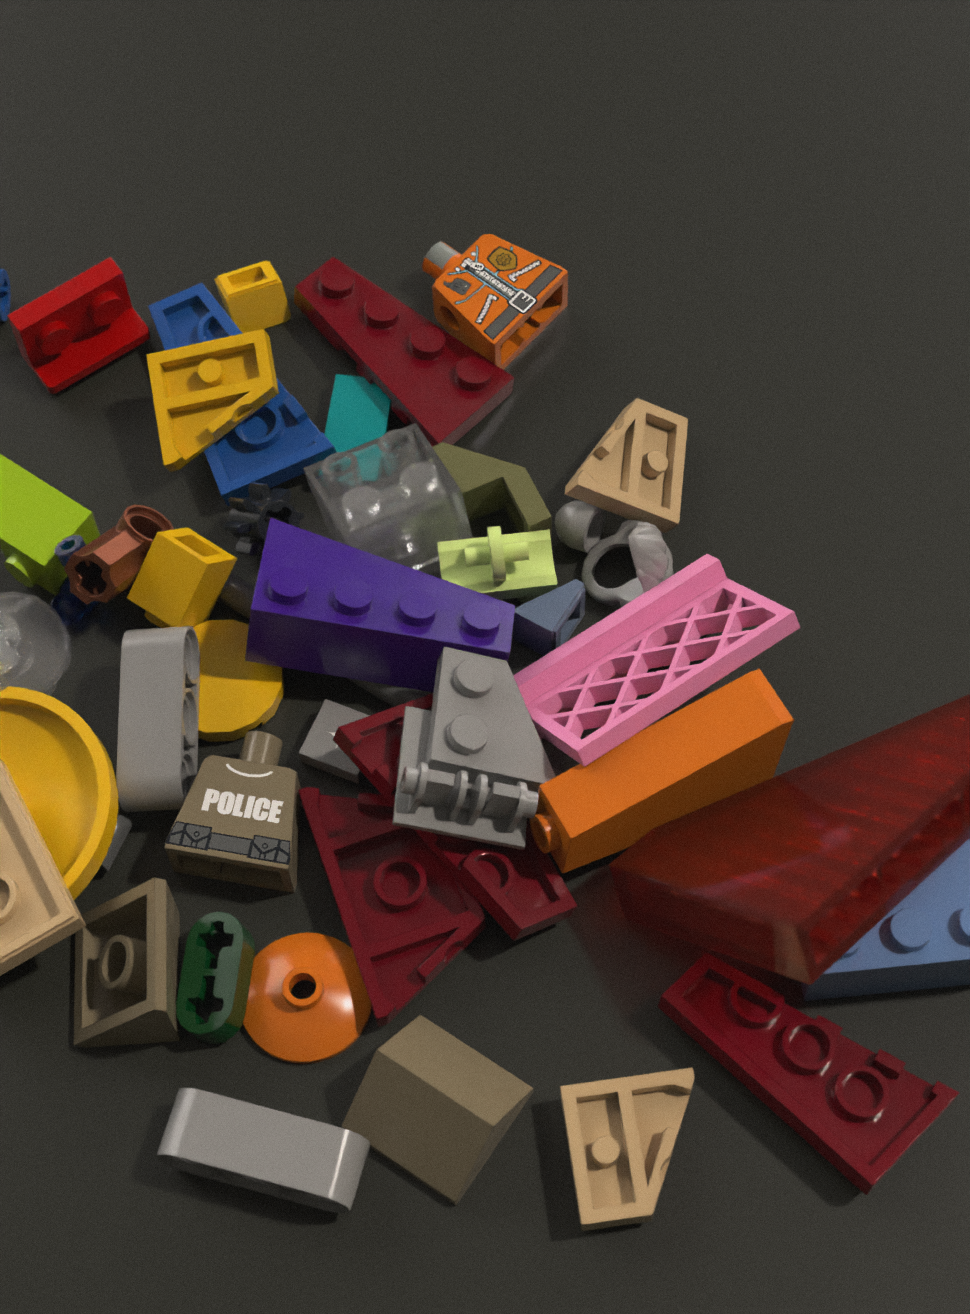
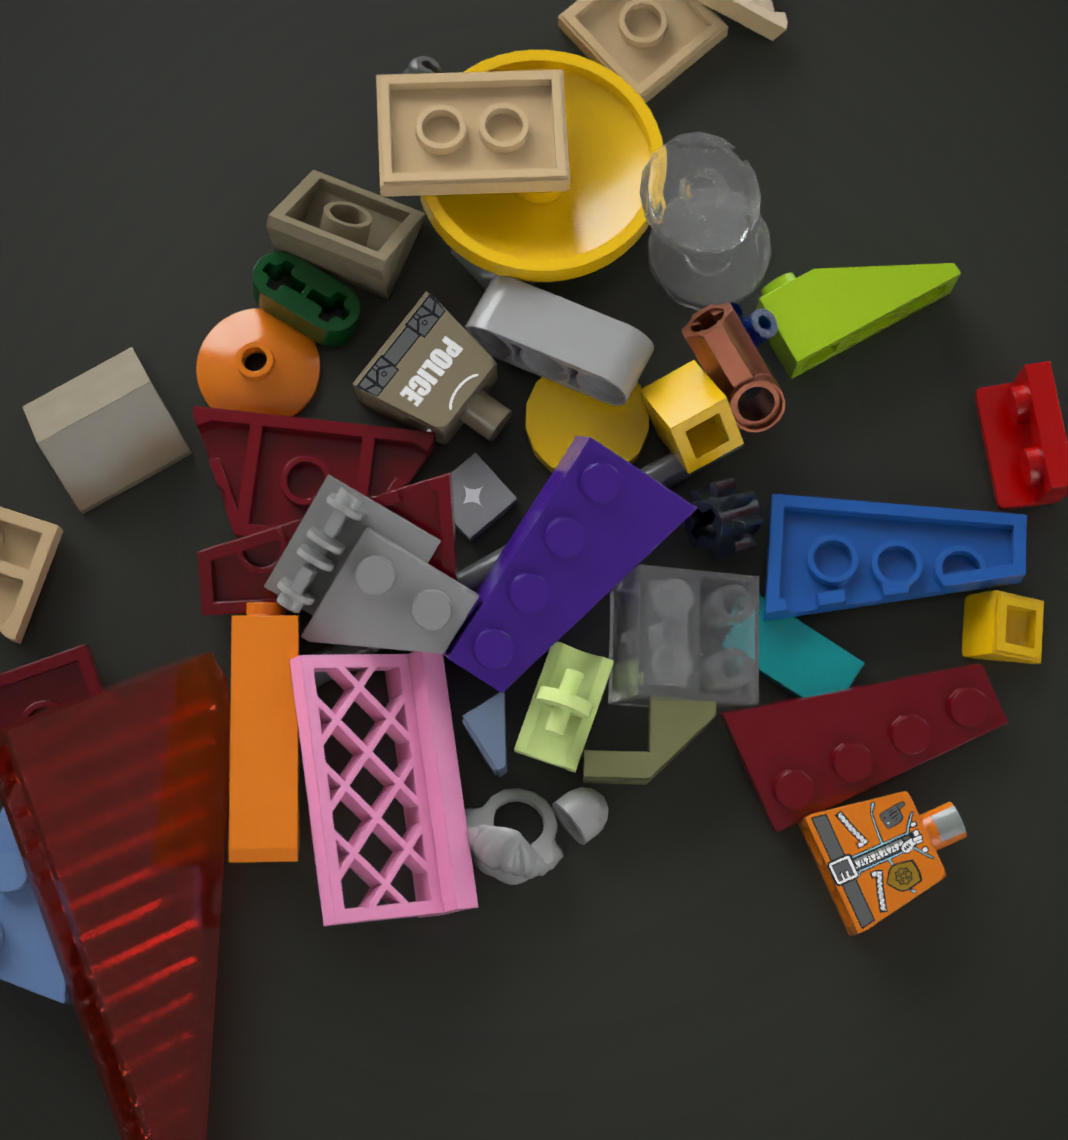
camera: 115 degrees right, 15 degrees up
yellow wing [146,329,279,472] -> none
light grey beam [156,1088,371,1213] -> none
tan wing [565,398,688,533] -> none

